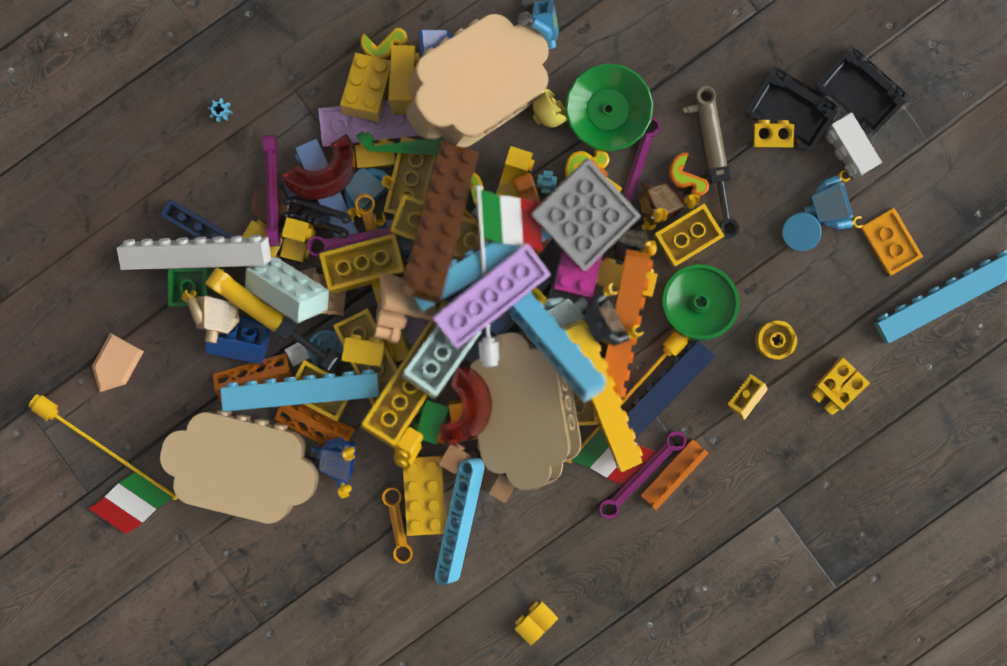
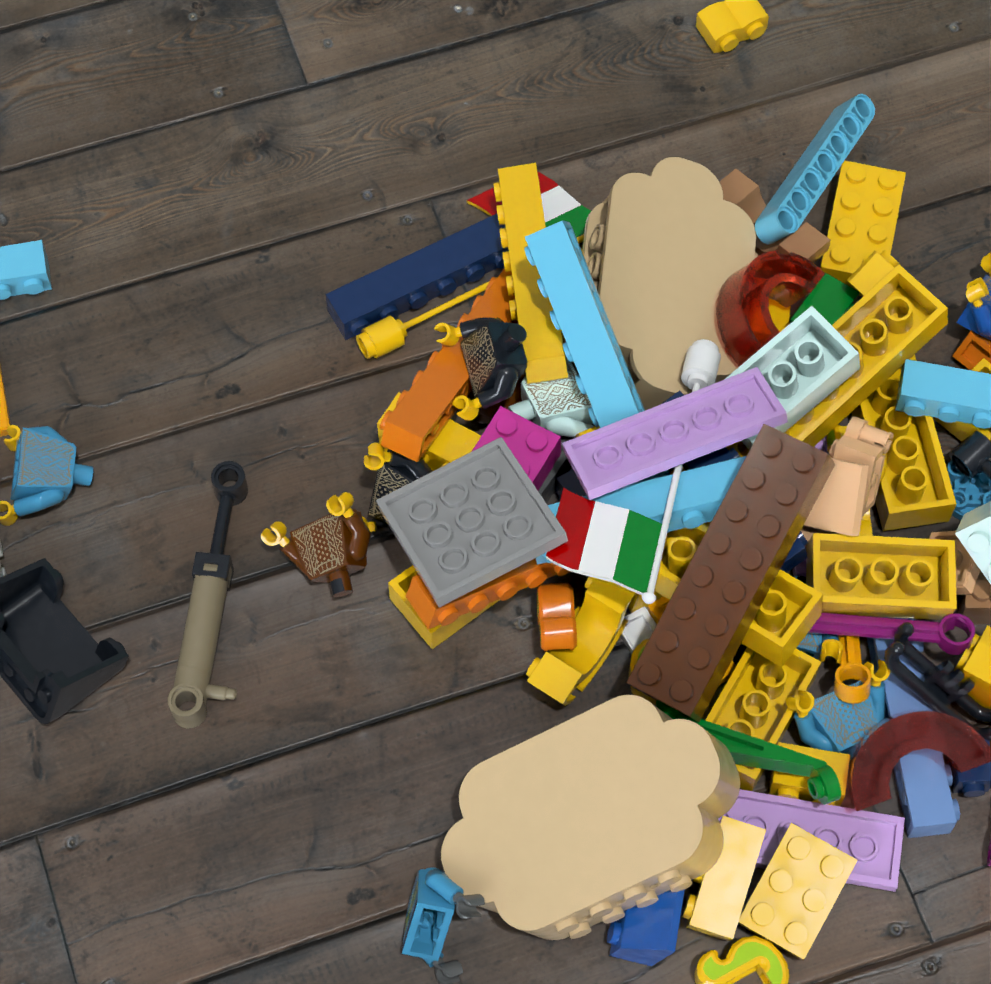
camera: 160 degrees left, 25 degrees down
yellow brick [342,334,386,367] -> none
light orange piece [382,487,413,564] -> none
light yellow cylinder [533,89,567,128] -> none
medium azure gear [537,170,557,195] -> none
green dish [565,63,654,151] -> none
animal [565,150,609,178] -> none
magenta piece [599,431,686,519] -> none
magenta piece [622,118,660,205] -> none
orange fence [640,439,709,510] -> none
yellow brick [653,203,725,268] -> none
green dish [662,264,740,341] -> none
animal [668,153,709,197] -> none
yellow brick [728,374,768,420] -> none
yellow brick [753,120,794,148] -> none
yellow brick [755,321,797,359] -> none
dark azure tile [782,211,822,251] -> none
yellow hips [810,357,870,415] -> none

